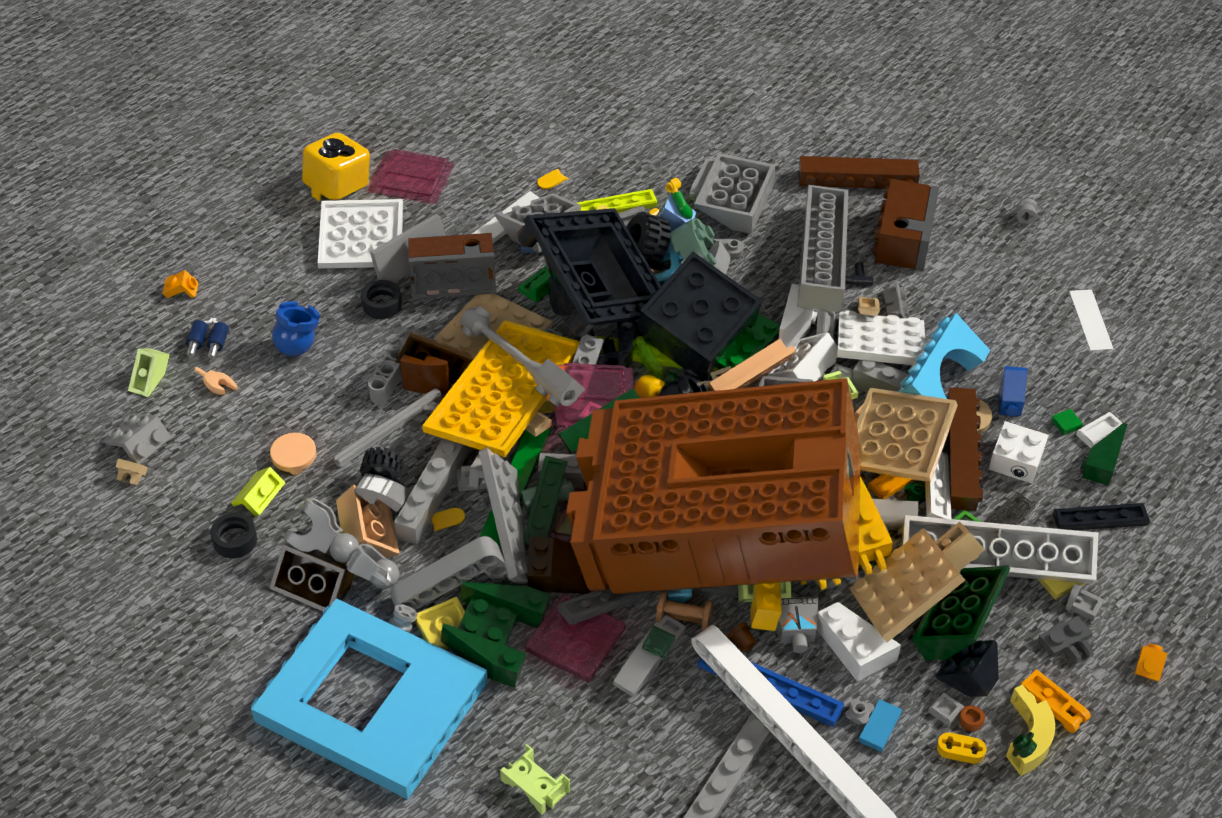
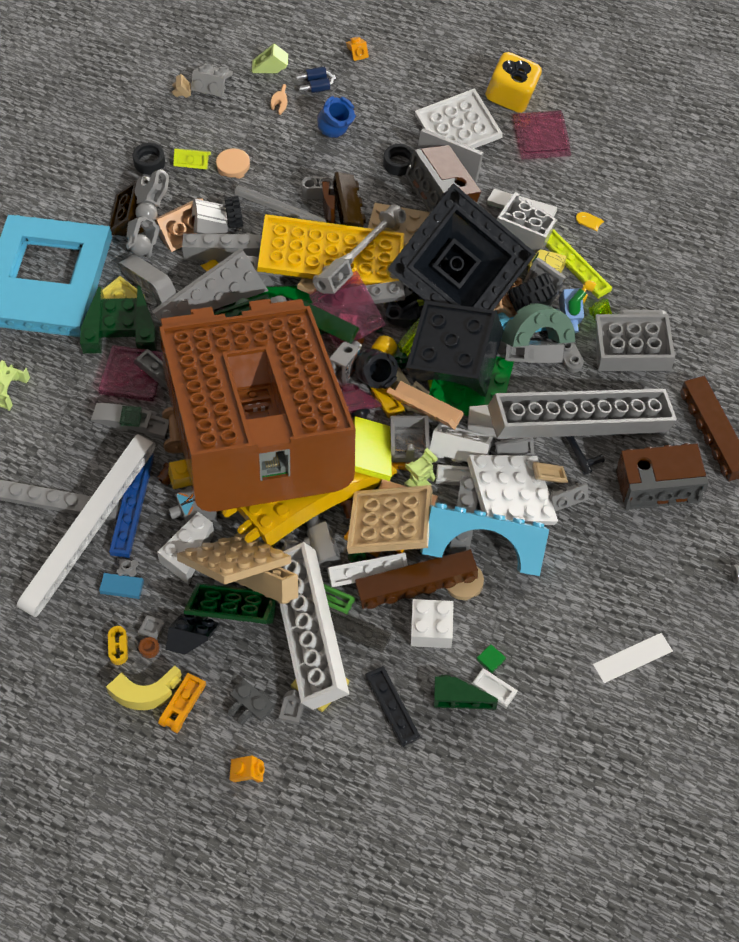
camera: 70 degrees right, 10 degrees up
light grey wheel [388,604,417,633] -> none
blue slope [998,366,1027,416] -> none
dark green plate [1012,732,1037,758] -> none

